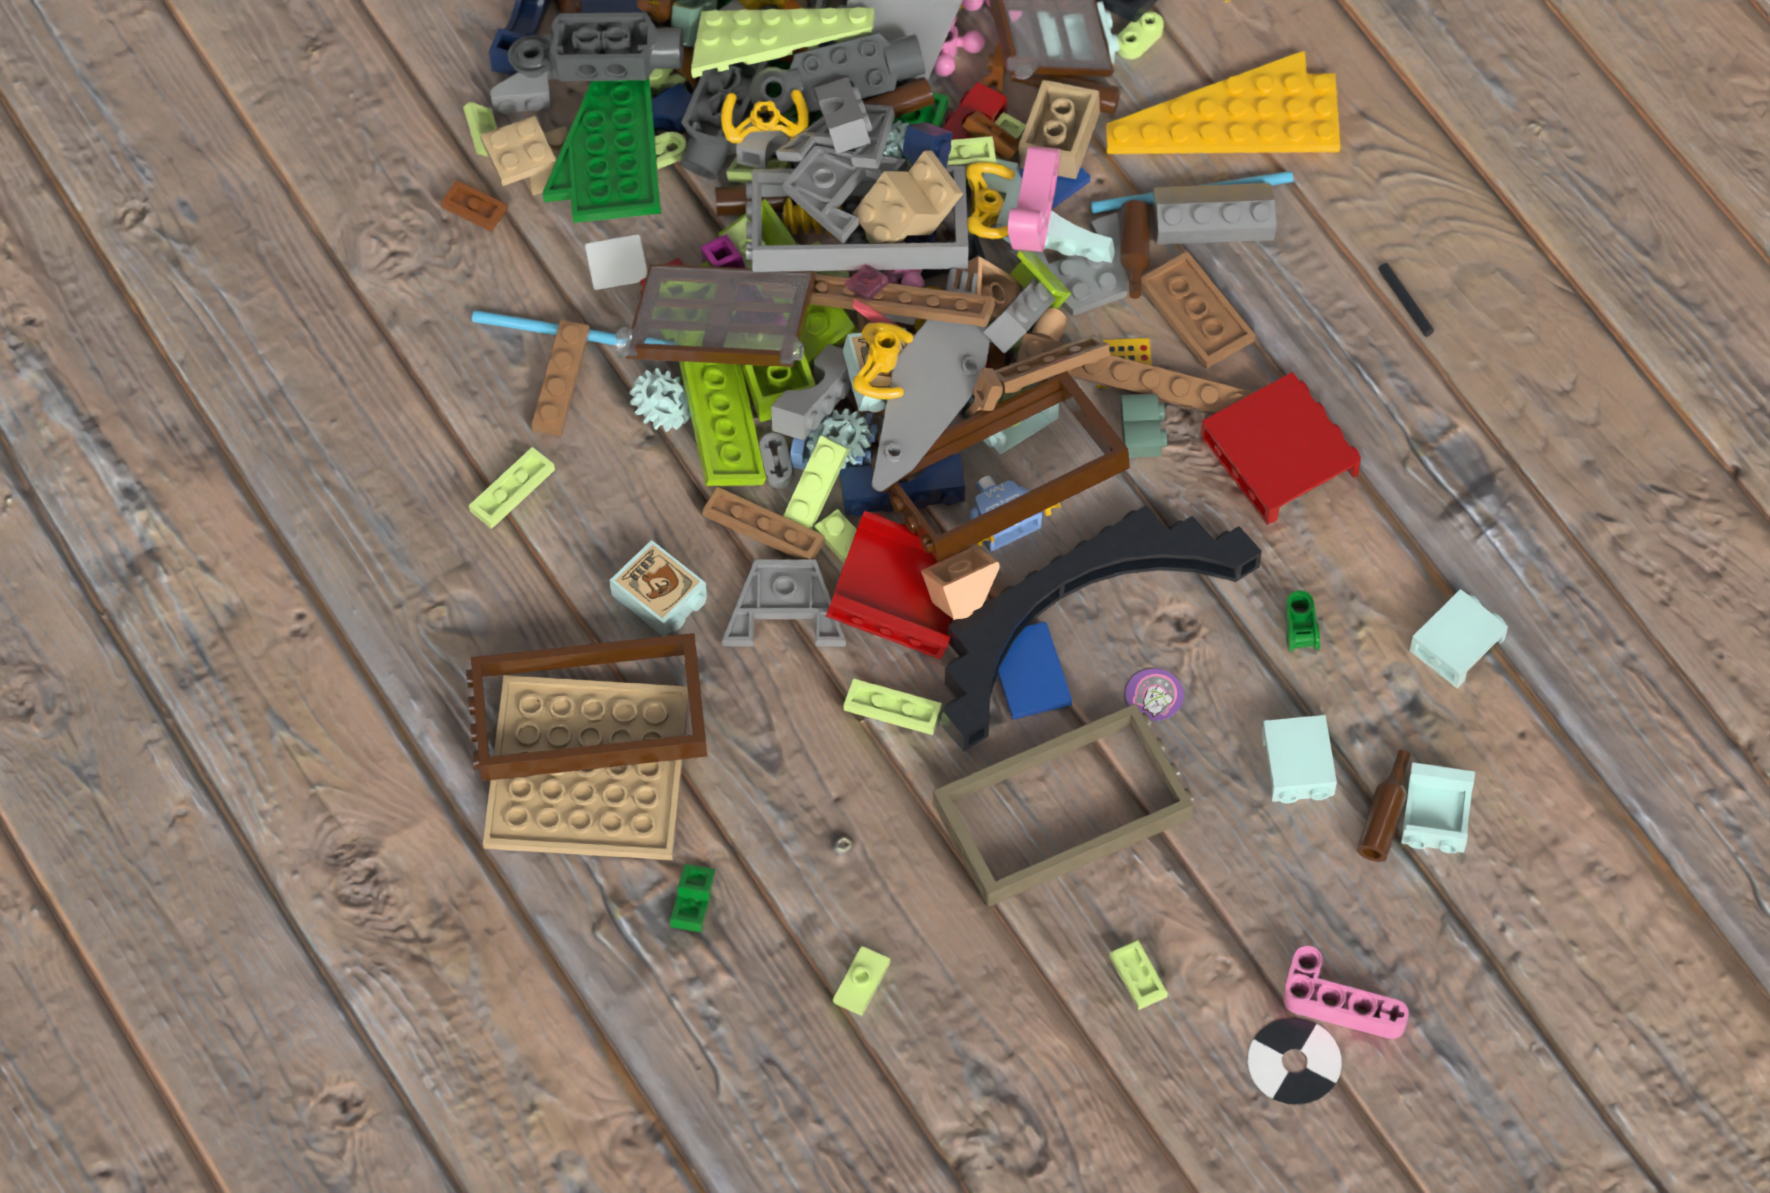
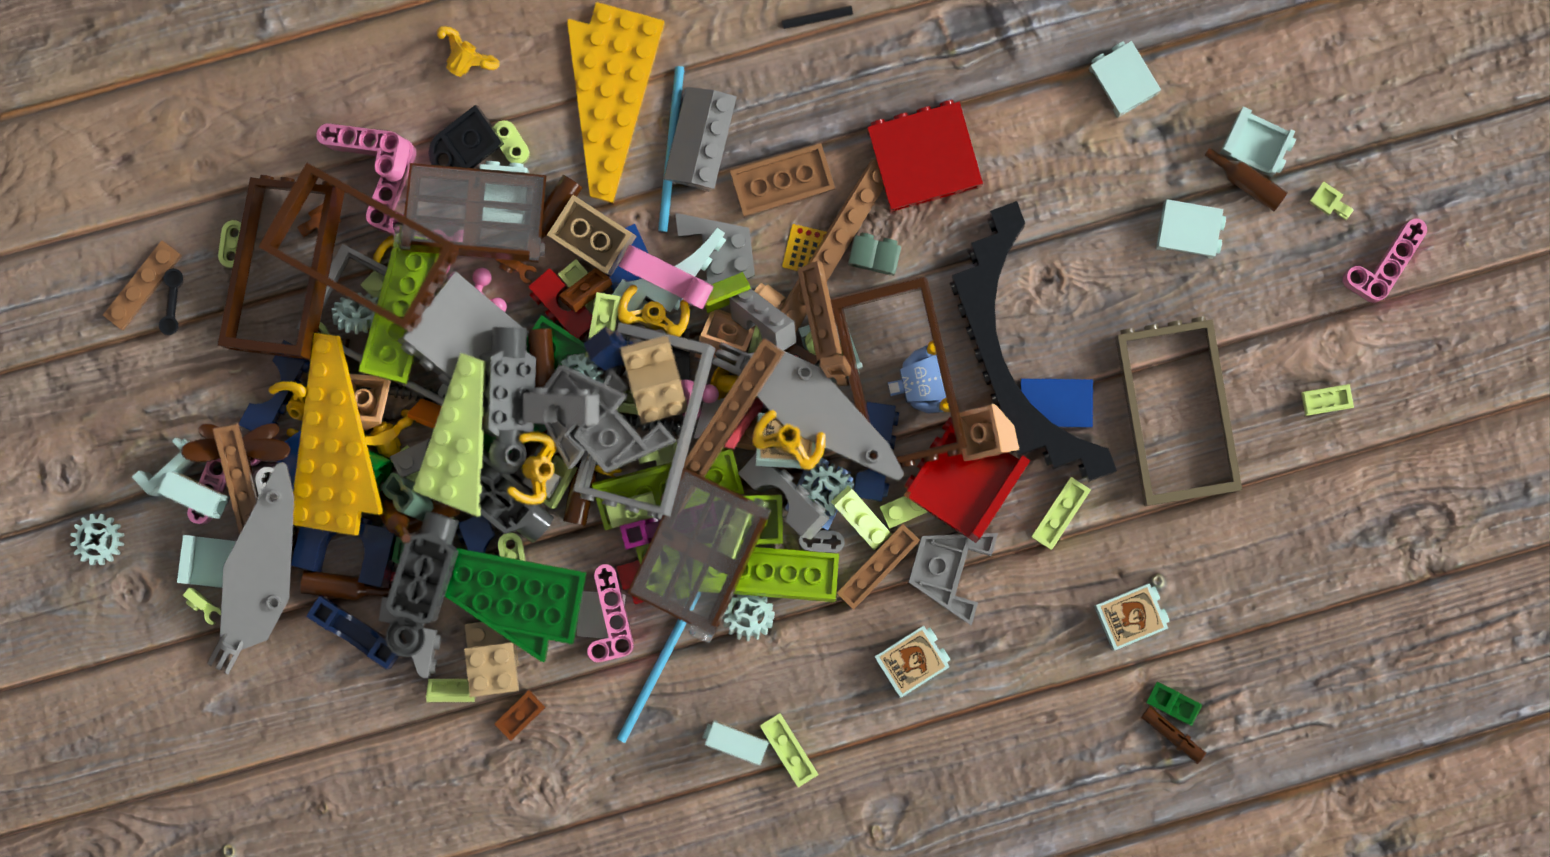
camera: 70 degrees left, 25 degrees up
reddish brown door [466,633,708,781] -> none
tan plate [483,675,689,860] -> none
medium nougat plate [531,320,590,436] -> none
yellowish green plate [833,946,890,1016] -> none
clear pink tile [846,264,889,302] -> none
reddish brown piece [1120,200,1150,299] -> none
sticker [1125,668,1184,721] -> none
sticker [1248,1018,1342,1105] -> none
green piece [1284,590,1320,652] -> none
none -> bright pink beam [588,564,634,662]
none -> light aqua brick [703,720,769,765]
none -> brick [1094,583,1170,650]
none -> reddish brown pin [1140,706,1207,764]
none -> yellowish green plate [1309,182,1353,220]

